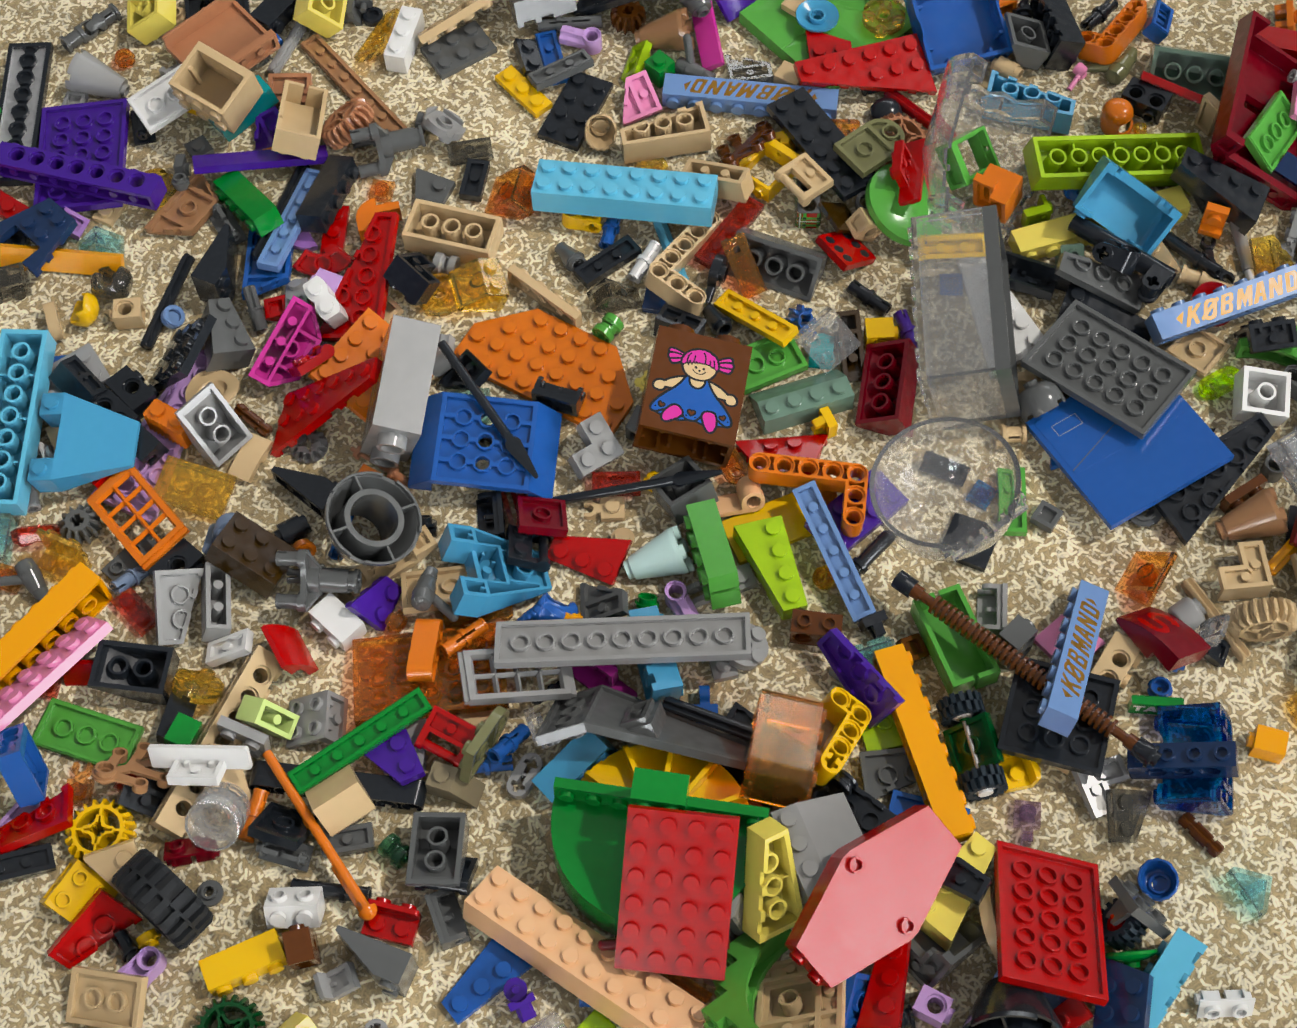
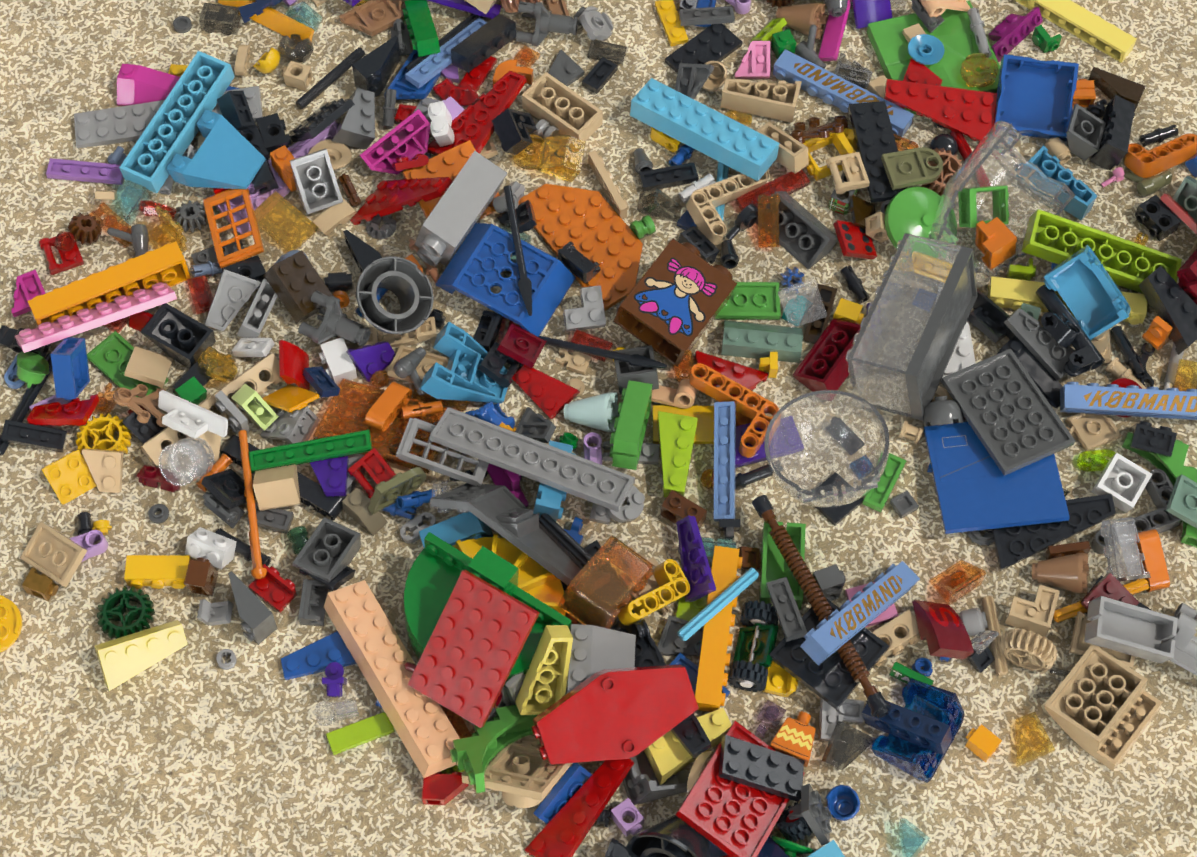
camera: 20 degrees right, 0 degrees up
red wing [47,888,143,969] -> none
black tyre [111,849,214,950] -> none
medium blue tile [160,305,185,329] -> none
clear orange slope [484,164,535,220] -> none
yellow plate [713,288,799,348] -> none
red bracket [889,138,927,206] -> none
light grey hinge [977,583,1008,638] -> none
orange helmet [1100,98,1134,135] -> none
reddish brown axle [1178,812,1224,858] -> none
none -> tan tile [124,346,173,388]
none -> light orange container [262,384,319,412]
none -> dark blue plate [302,366,340,398]
none -> dark grey wing [675,63,714,99]
none -> medium azure axle [677,568,759,641]
none -> plate [718,735,804,802]
none -> dark grey plate [766,577,807,642]
none -> orange torso [770,711,816,767]

